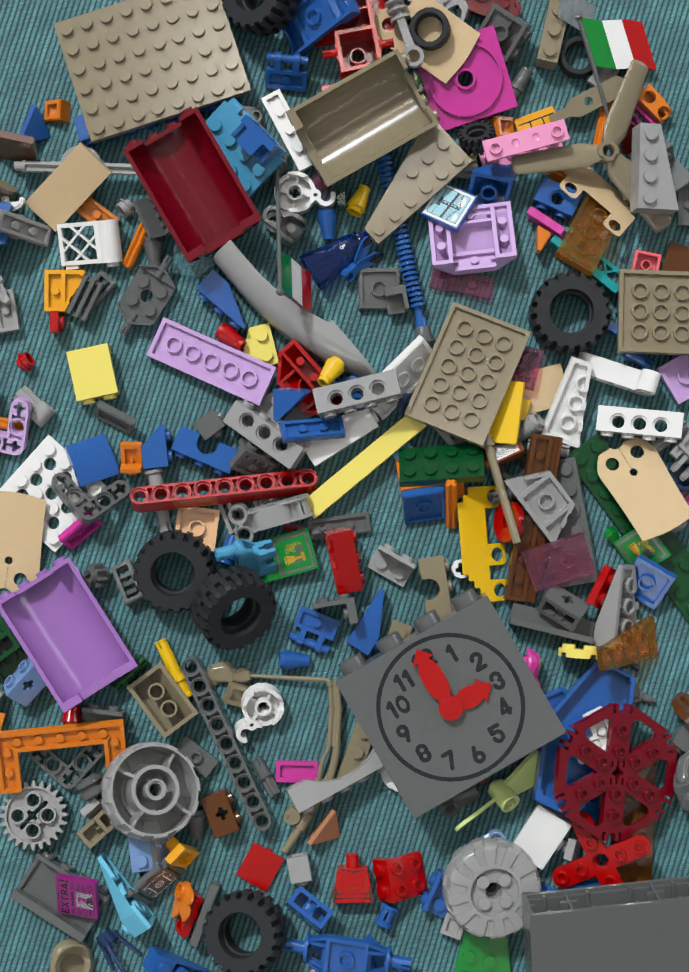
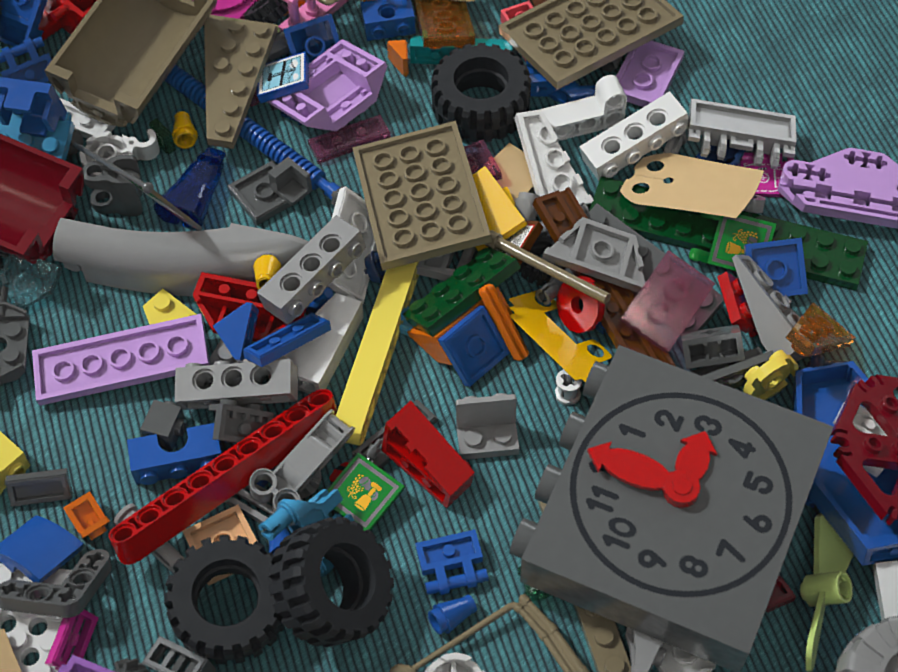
camera: 35 degrees left, 30 degrees down
blue slope [141,425,174,470] -> none
blue slope [196,269,247,332] -> none
red cone [215,323,247,351] -> none
clear pink plate [312,173,330,190] -> none
dark grey bracket [312,593,358,624] -> none
blue cone [317,209,337,240] -> none
blue piece [341,236,384,283] -> none
blue slope [346,588,384,656] -> none
dark tan arch [417,555,454,617] -> none
dark grey piece [438,785,479,818] -> none
dark pink tile [526,207,565,239] -> none

